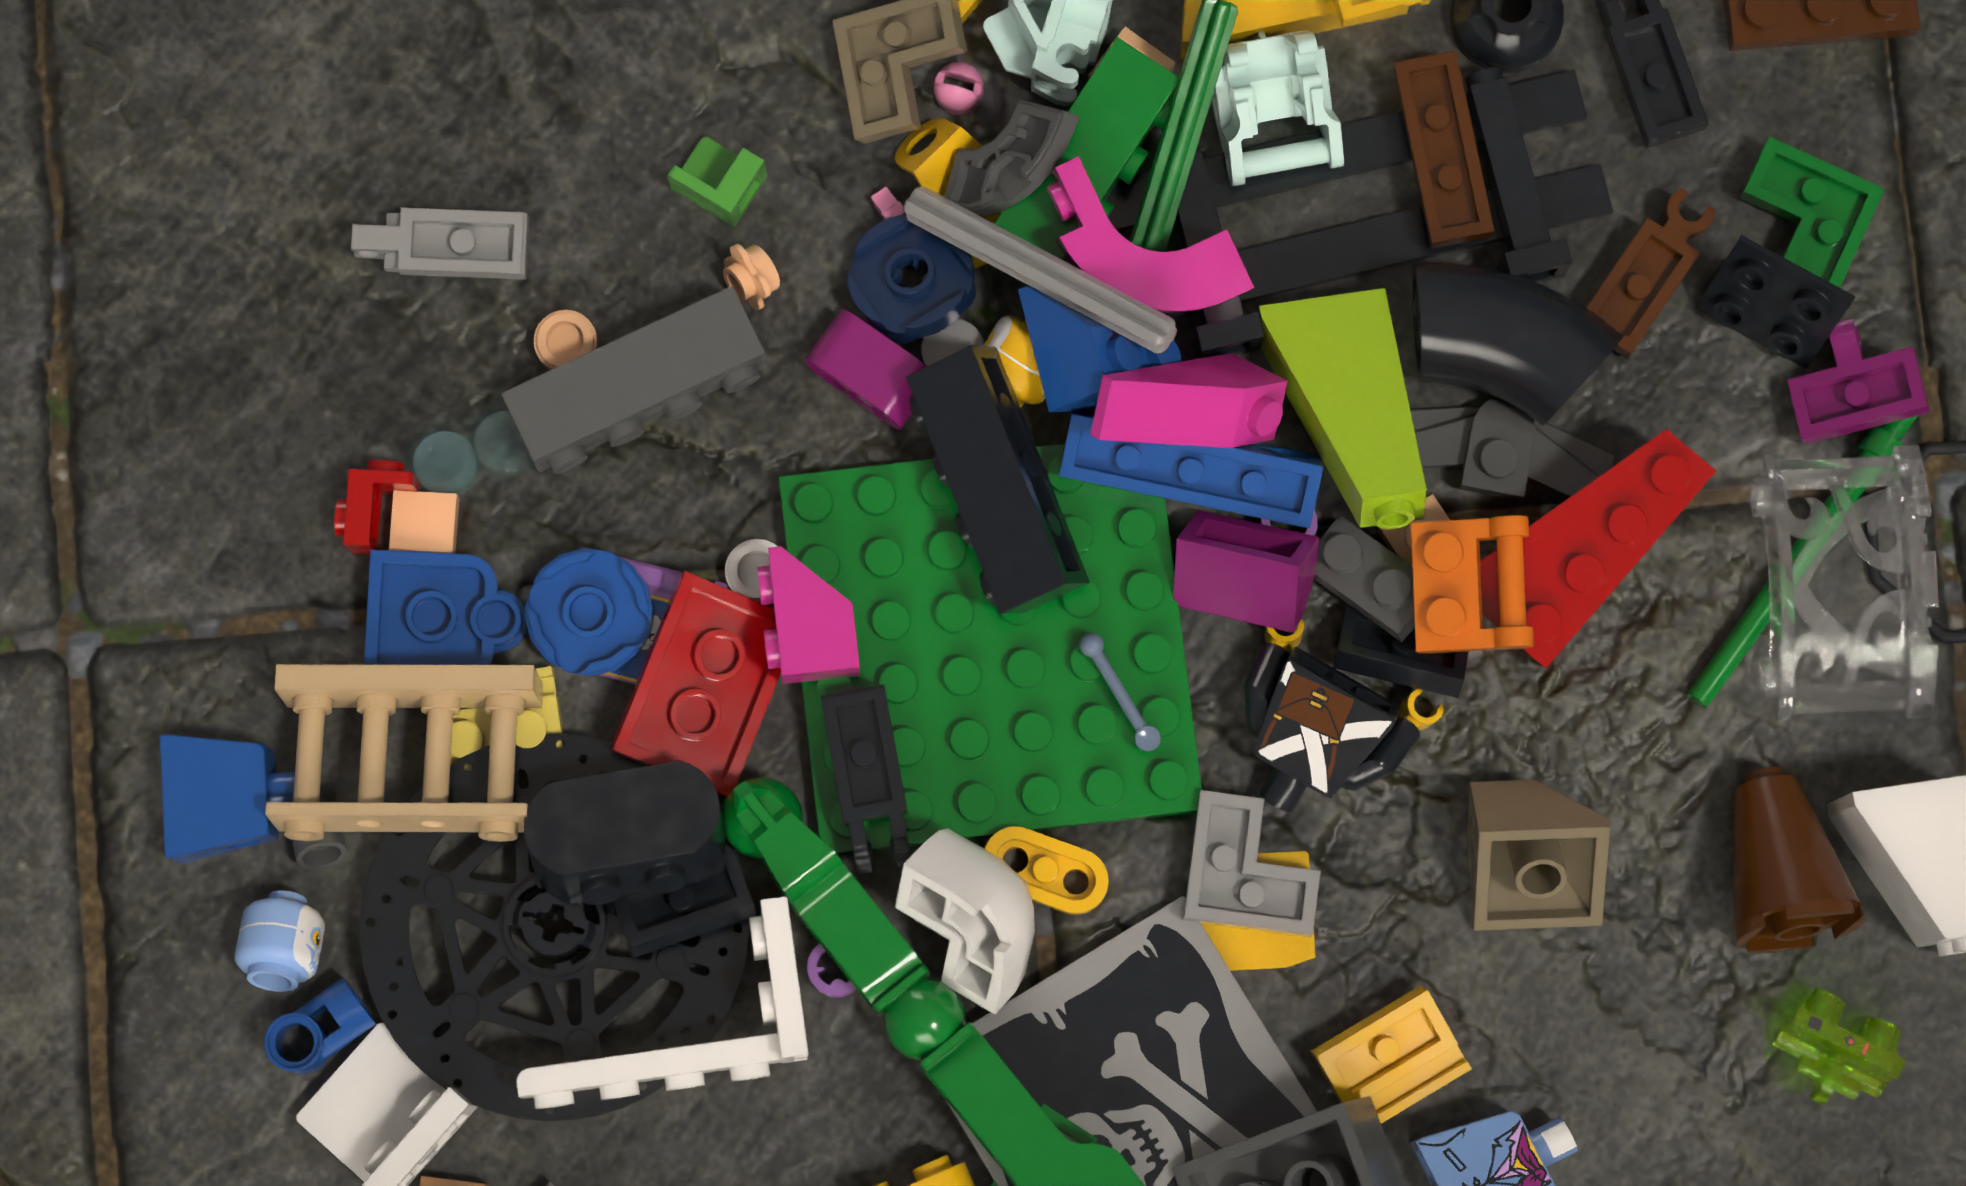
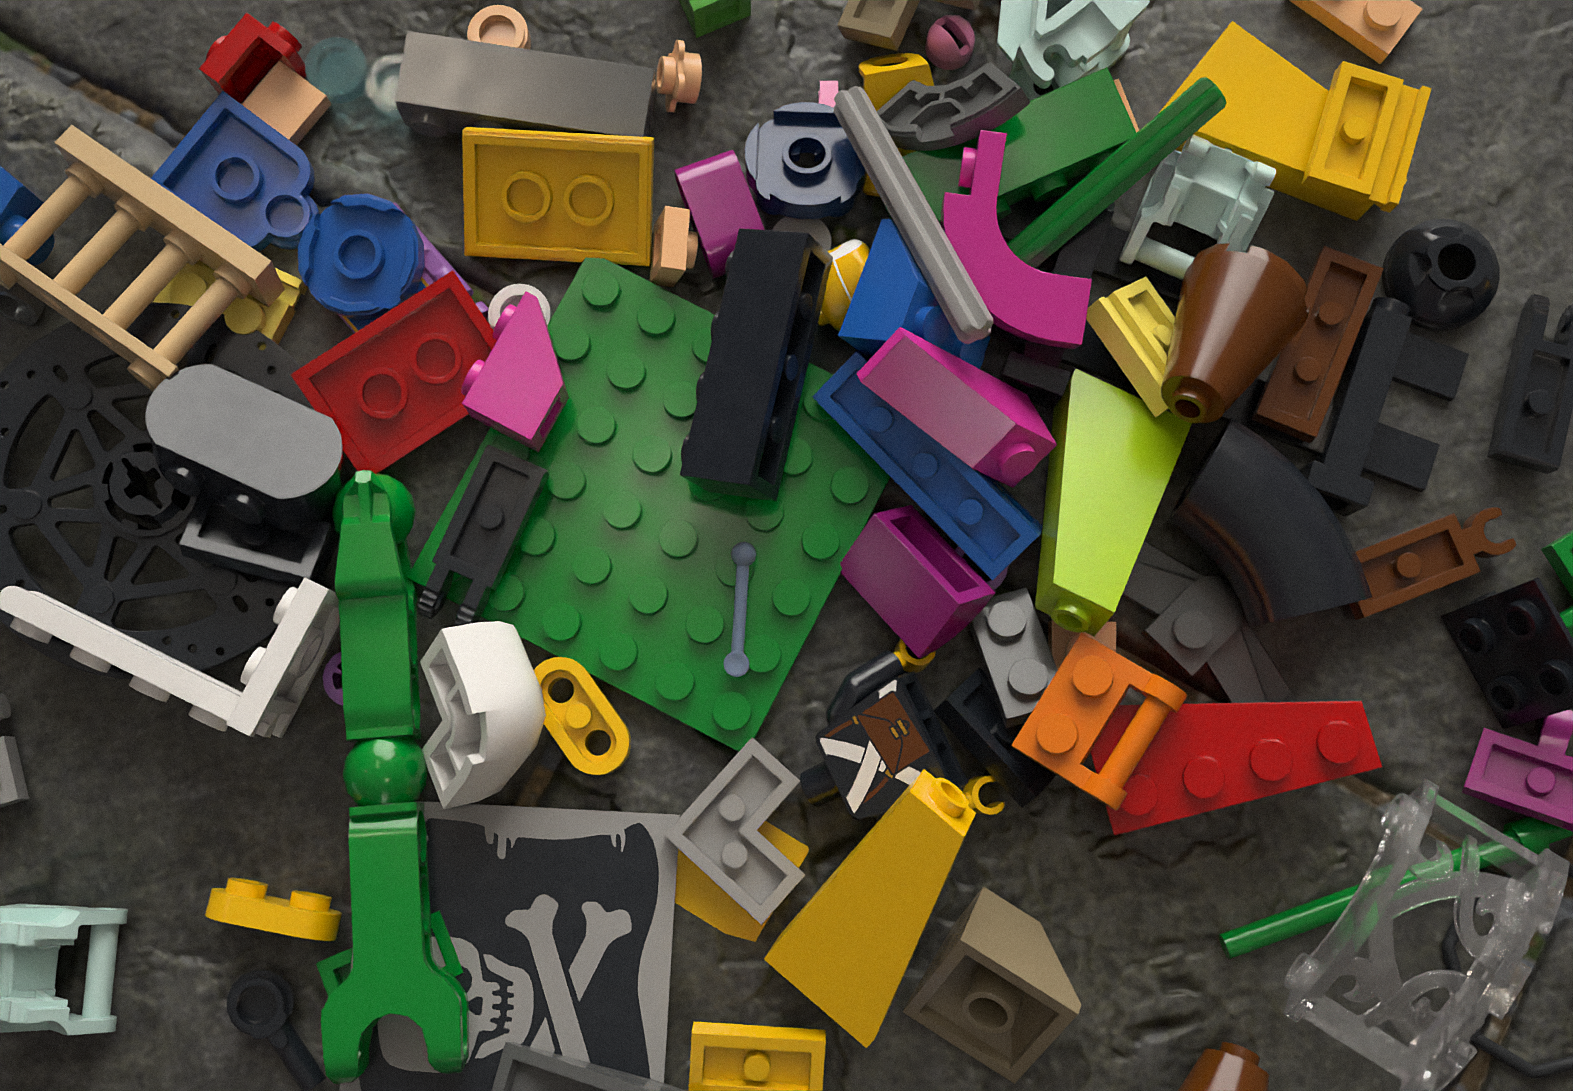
camera: 30 degrees right, 0 degrees up
none -> yellow tile [462,127,654,266]
none -> light nougat plate [650,206,698,287]
none -> yellow slope [764,769,976,1048]
none -> light yellow plate [1086,277,1175,418]
none -> reddish brown cone [1161,243,1310,423]

